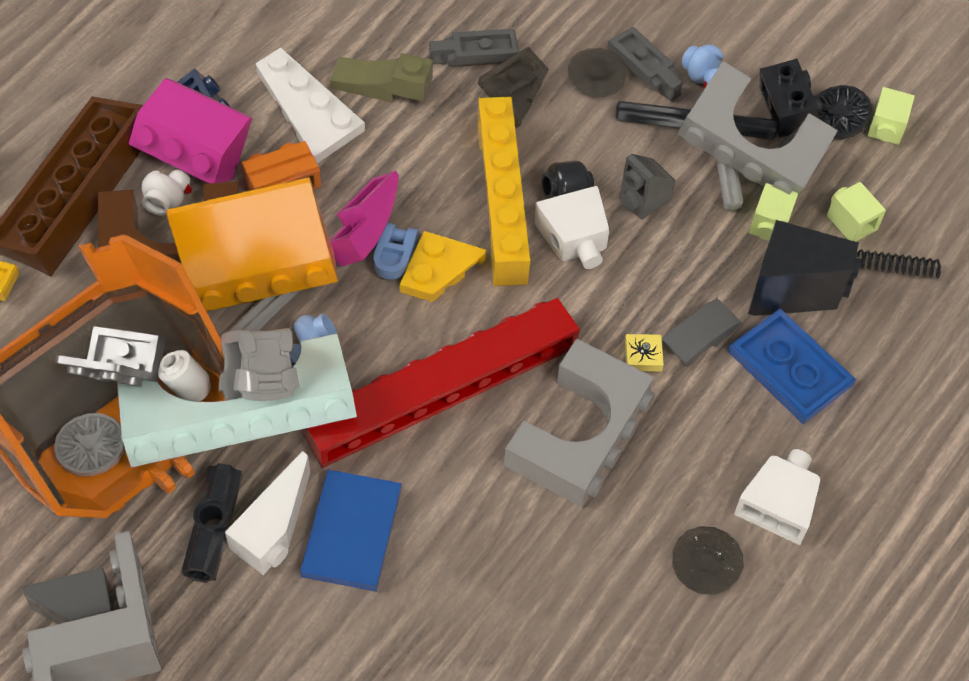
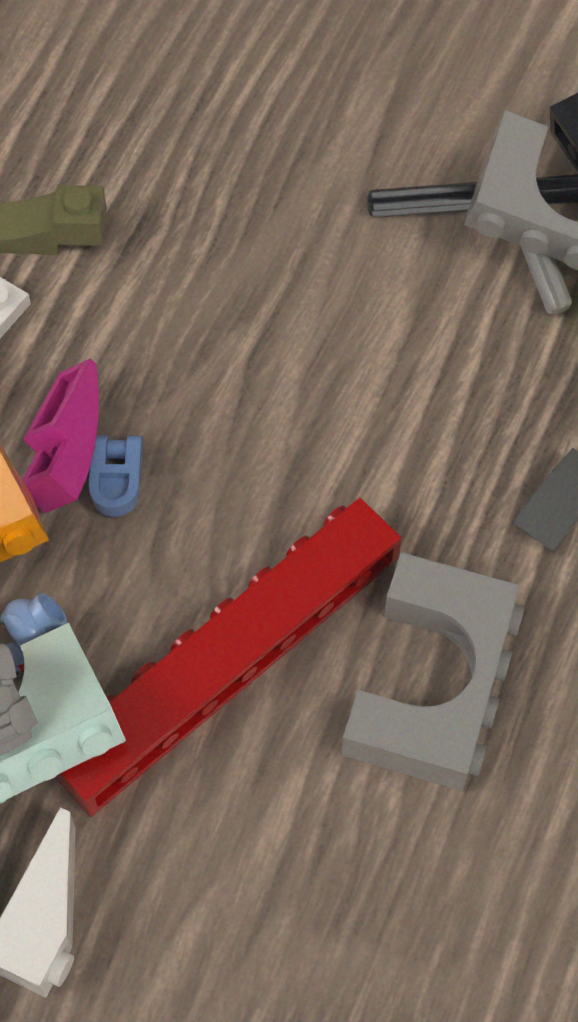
camera: 10 degrees left, 5 degrees up
blue tile [300,470,402,592] -> none
yellow wing [400,231,487,302] -> none
dark grey hinge [429,29,520,65] -> none
yellow arch [477,97,530,286] -> none
clear smoke wing [478,46,549,128] -> none
white torso [534,186,609,269] -> none
black head [541,160,594,199] -> none
clear smoke wheel [567,48,627,97] -> none
dark grey hinge [607,27,683,101] -> none
dark grey slope [619,154,676,220] -> none
light yellow tile [625,334,664,372] -> none
light blue animal [682,44,724,89] -> none

